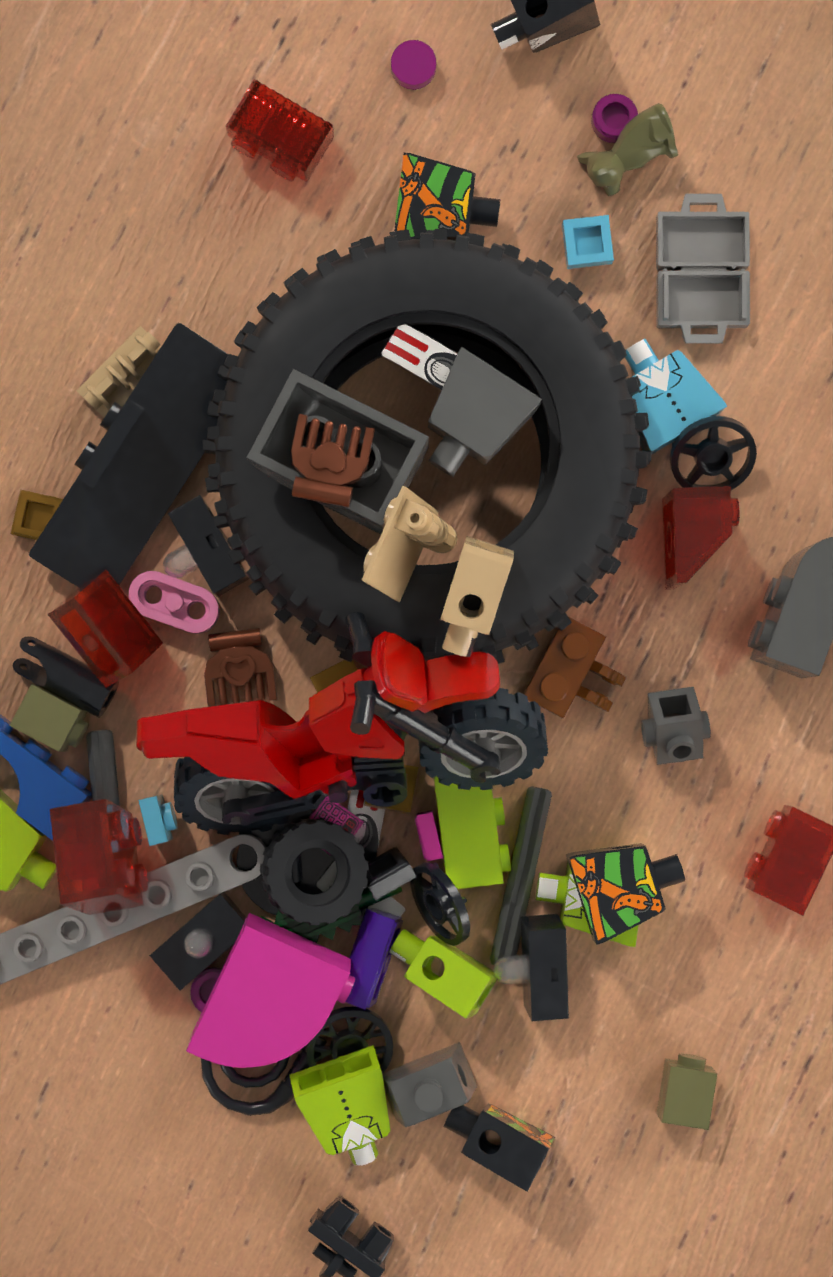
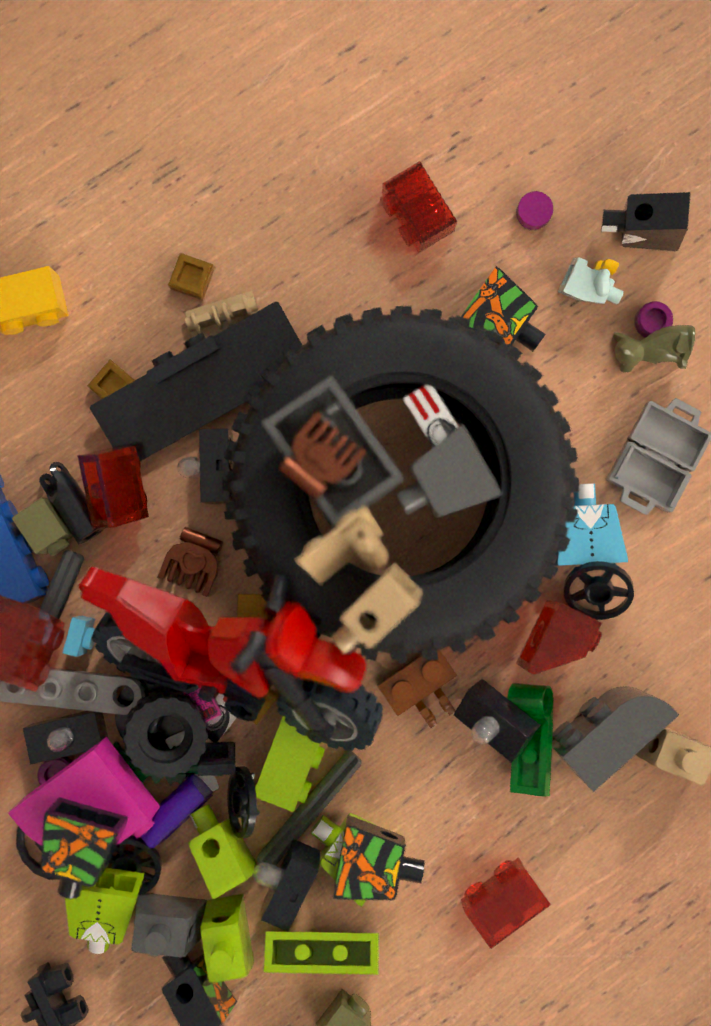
camera: 35 degrees right, 0 degrees up
bright pink plate [129,571,220,634] -> none
dark pink tile [415,810,443,861] -> none
medium azure plate [562,215,614,269] -> none
dark grey brick [641,687,711,765] -> none
none -> torso [41,797,128,899]
none -> pearl gold tile [168,253,215,300]
none -> lime torso [201,894,254,983]
none -> lime brick [264,931,379,975]
none -> black piece [454,679,541,763]
none -> green plate [507,683,554,797]
none -> light aqua piece [557,257,624,304]

